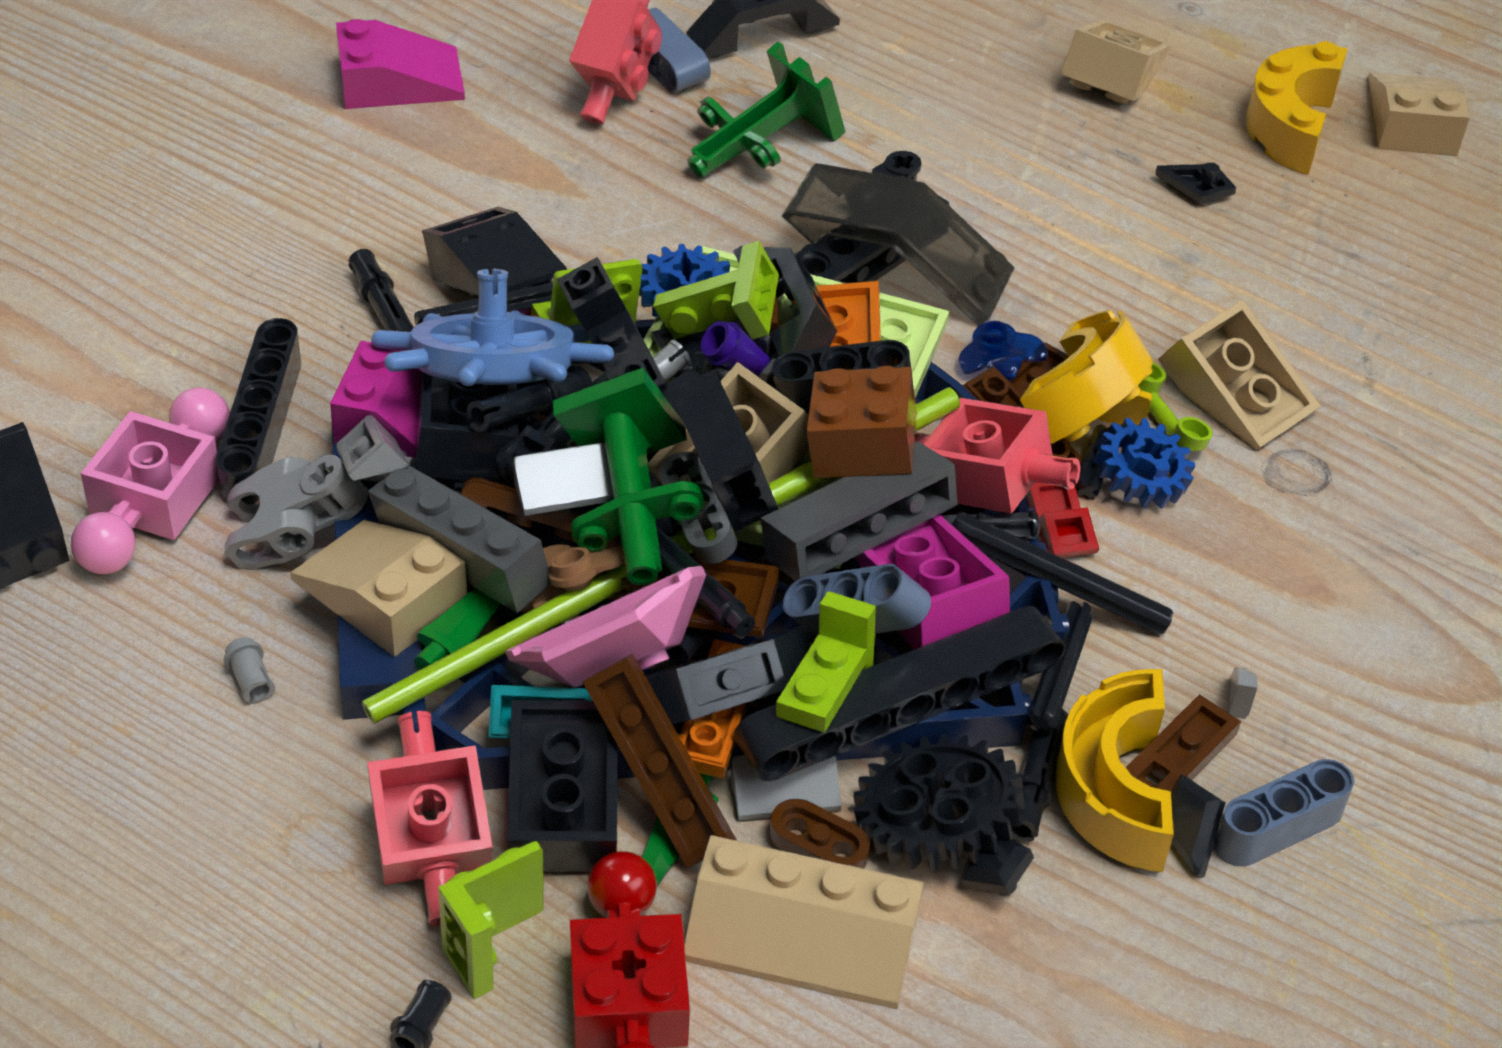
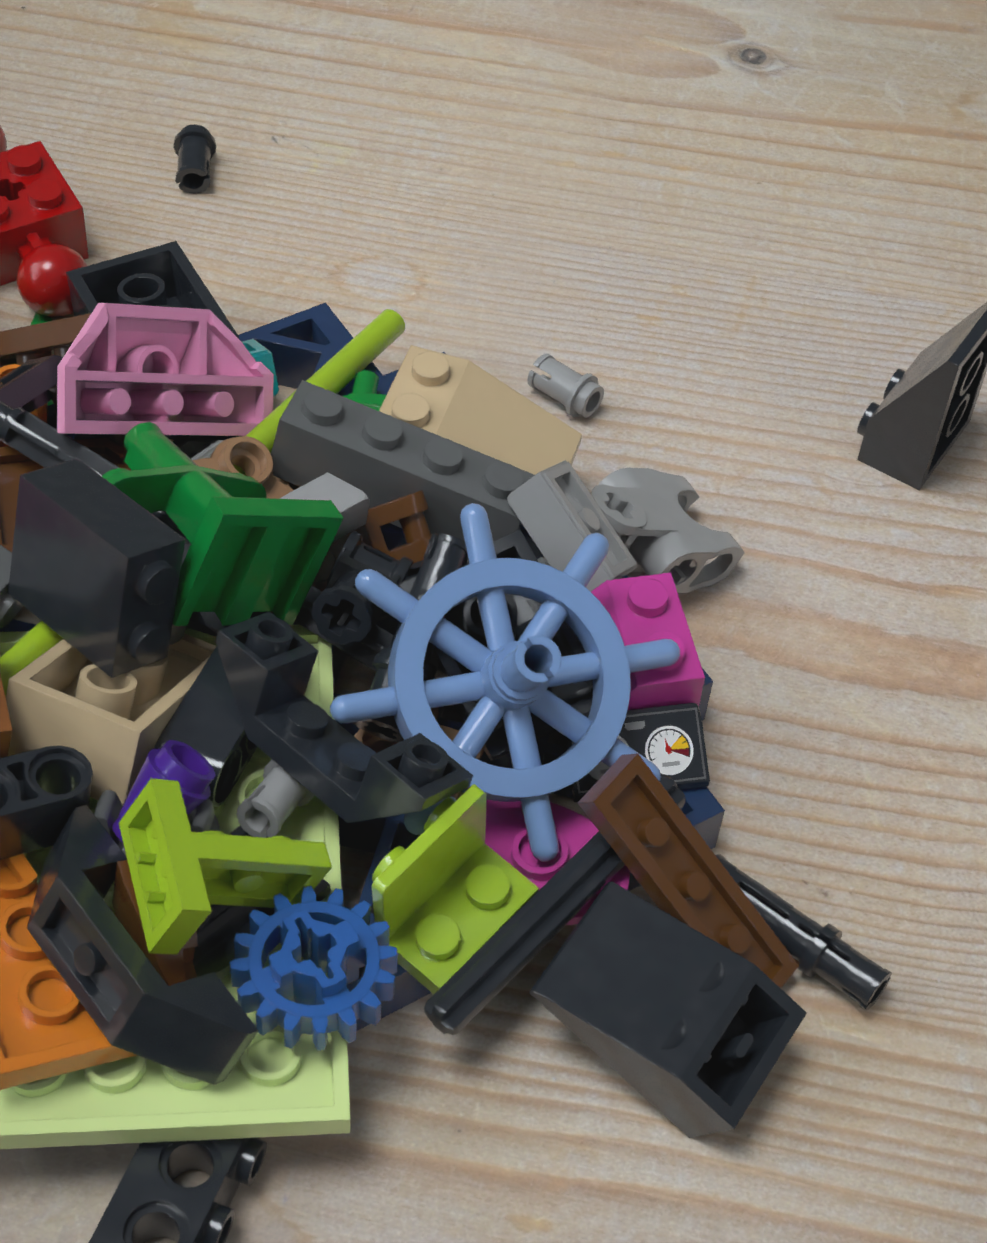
camera: 155 degrees right, 5 degrees up
bright pink brick [71,387,230,575] -> none
black beam [216,318,301,504] -> none
coral brick [367,711,493,926] -> none
lime bracket [438,841,544,999] -> none
none -> reddish brown plate [578,753,799,988]

